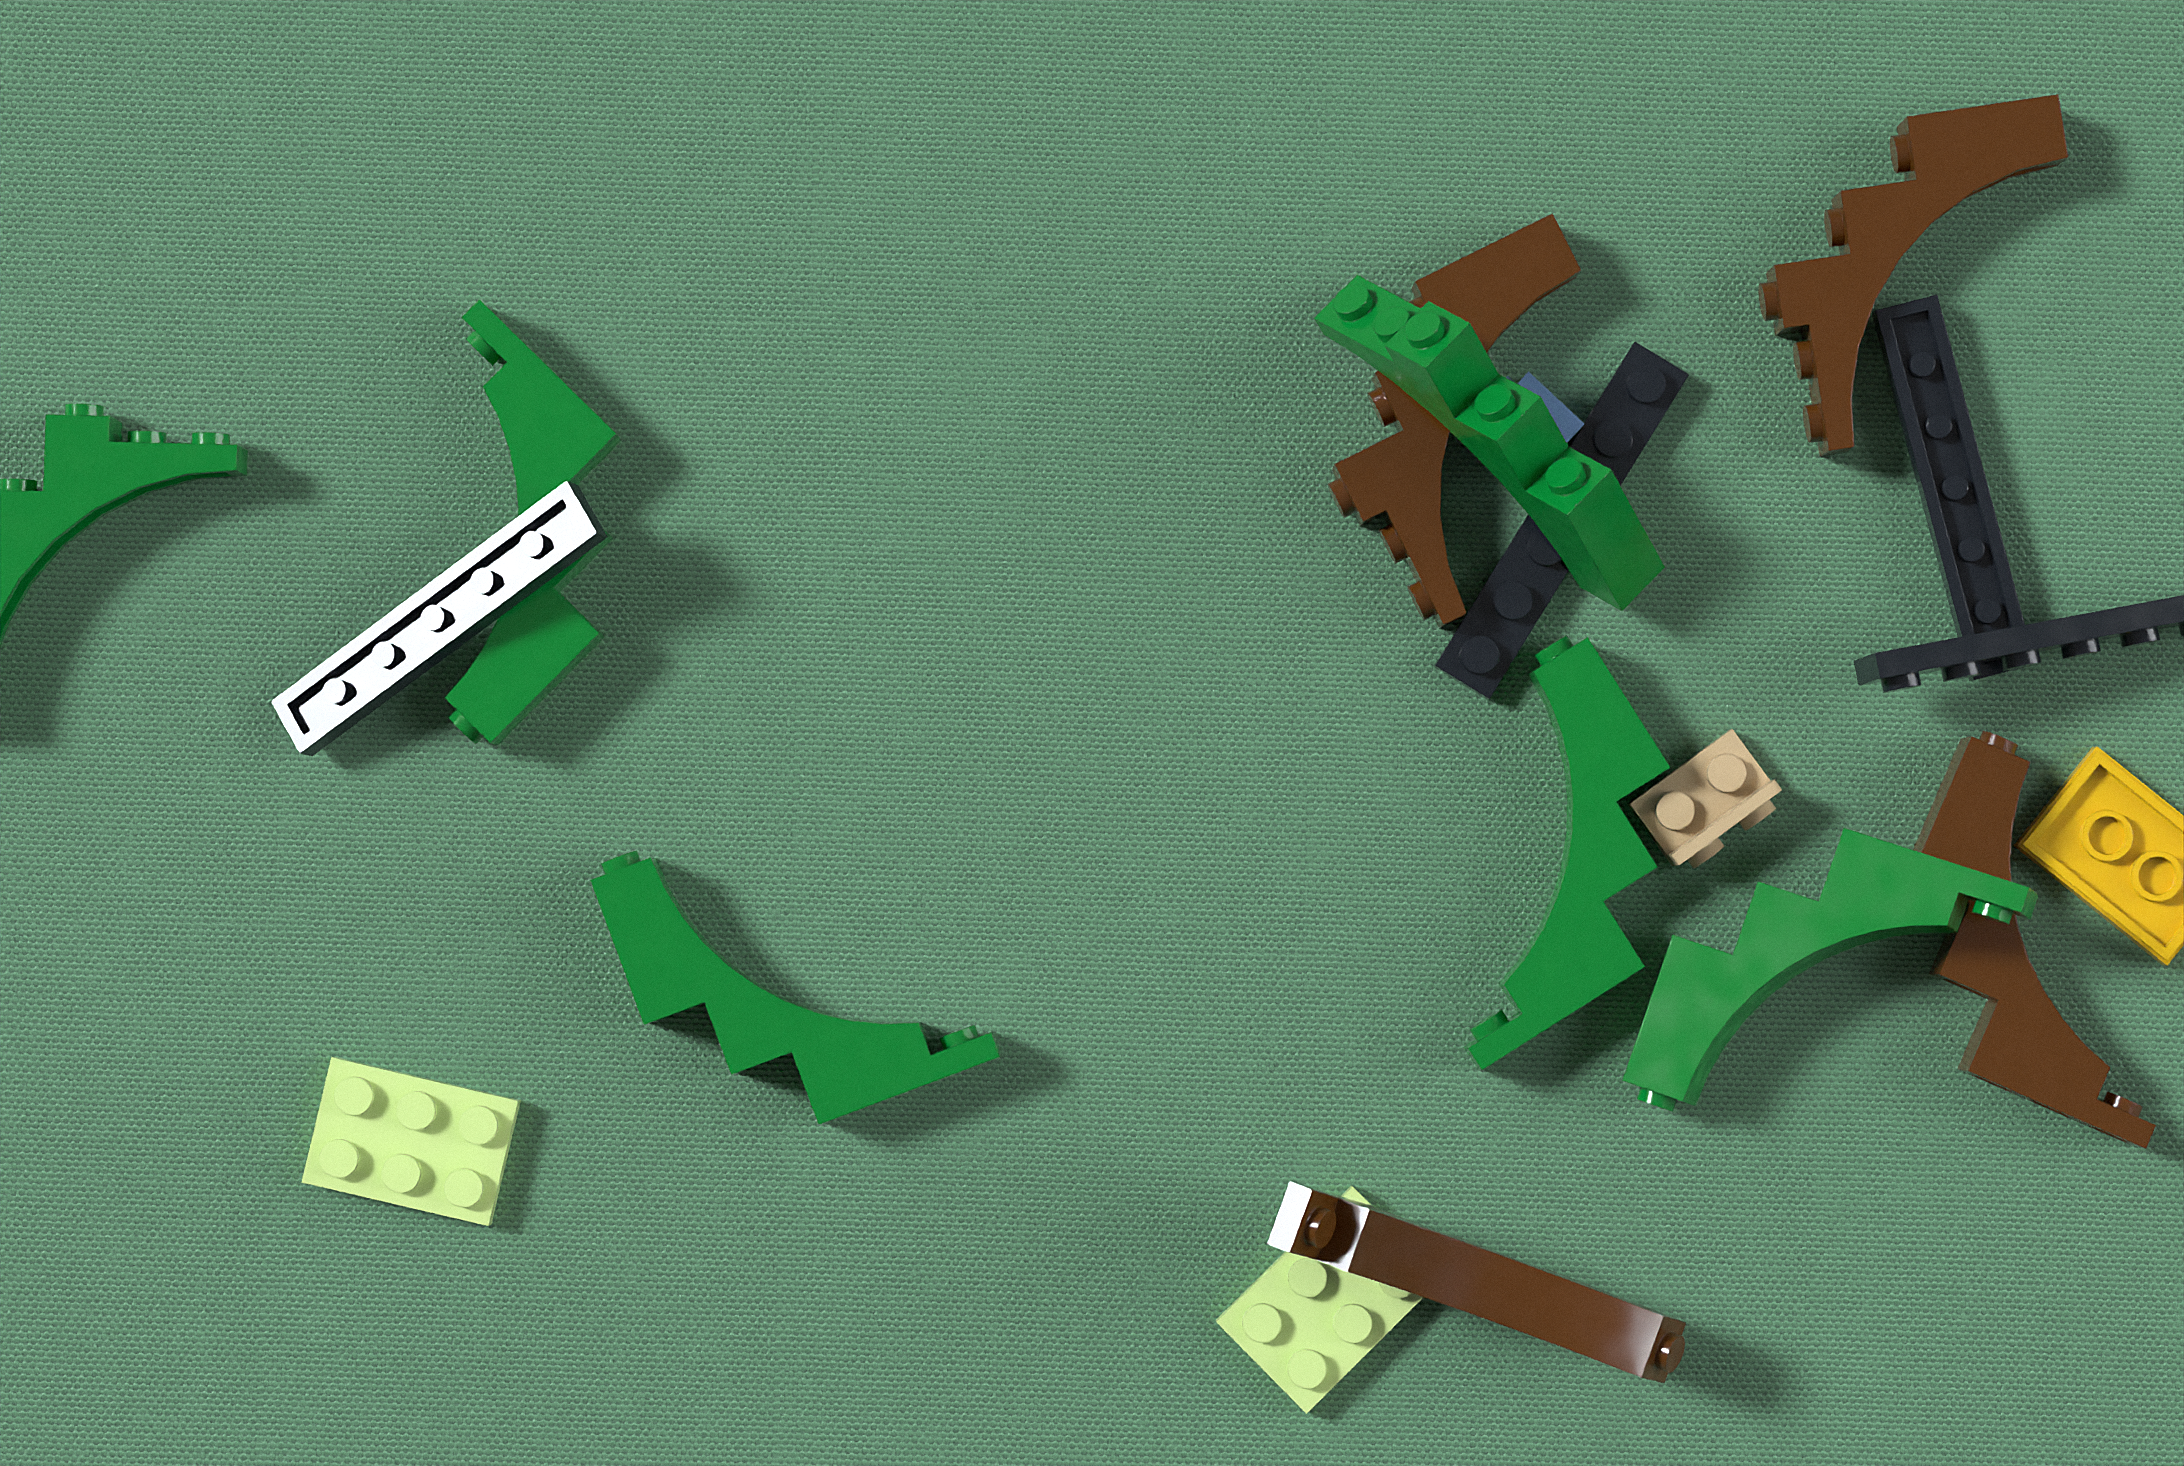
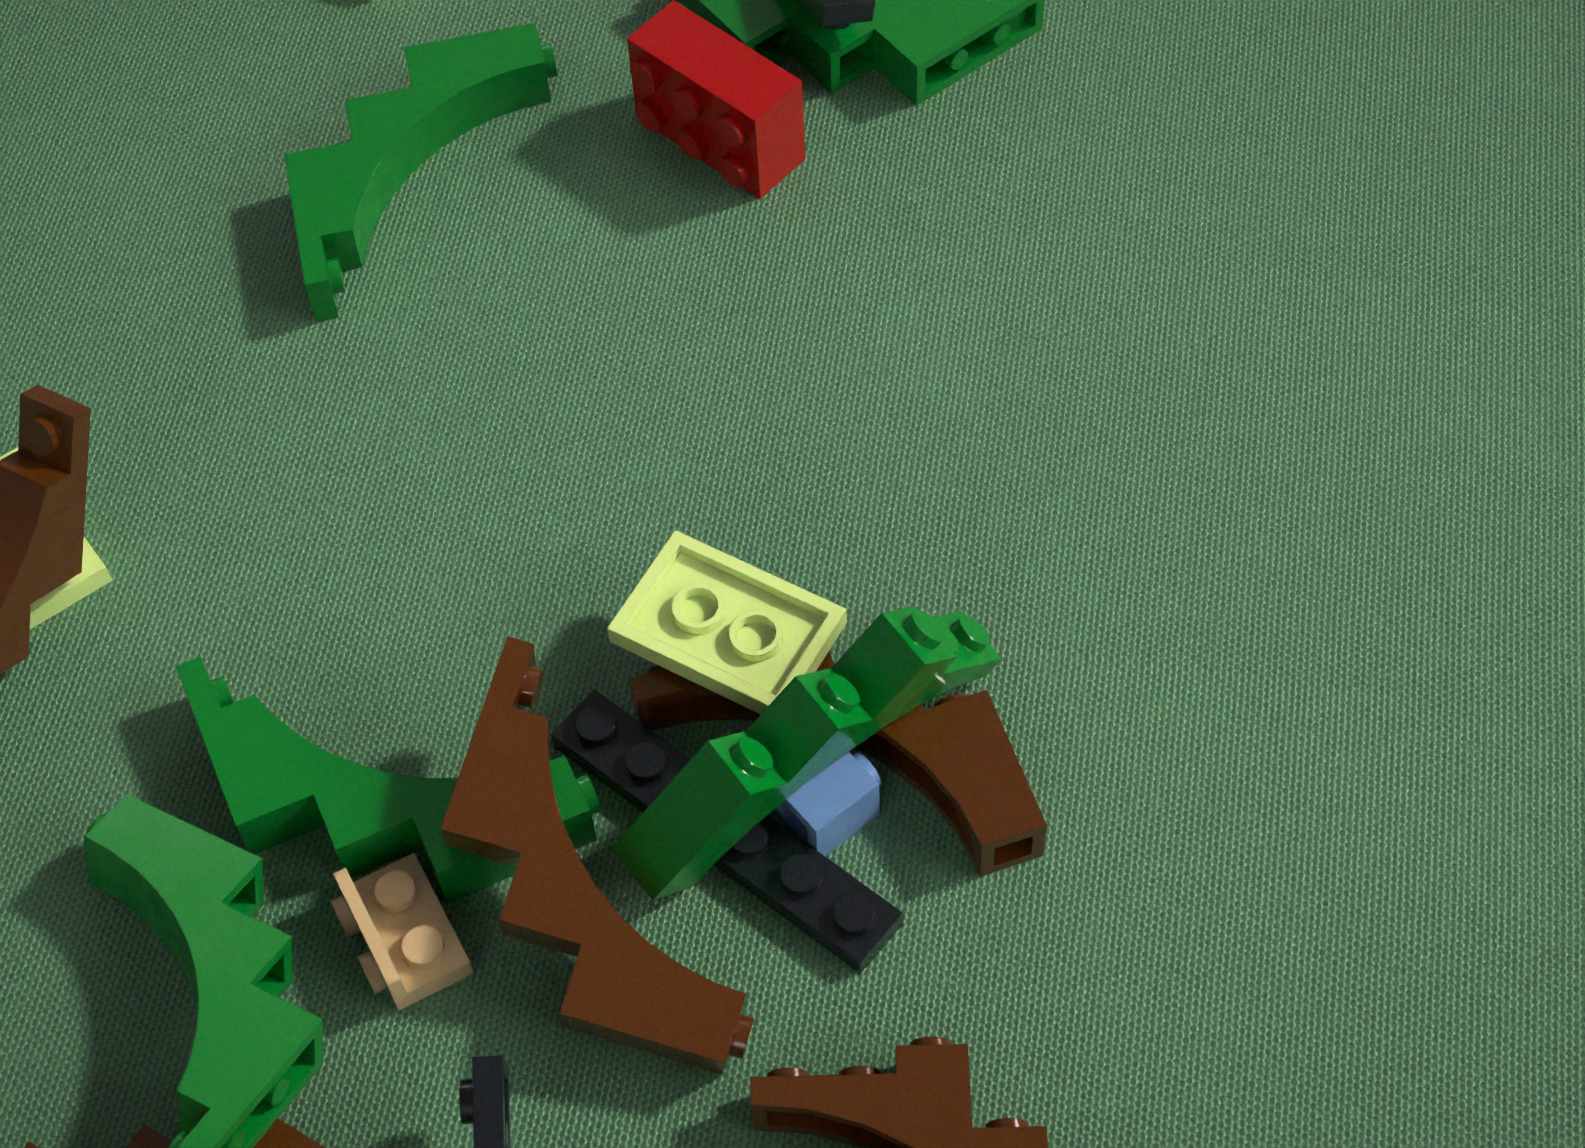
camera: 100 degrees right, 30 degrees down
none -> reddish brown arch [440,636,754,1074]
none -> yellowish green plate [607,530,847,714]
none -> red brick [627,0,805,199]

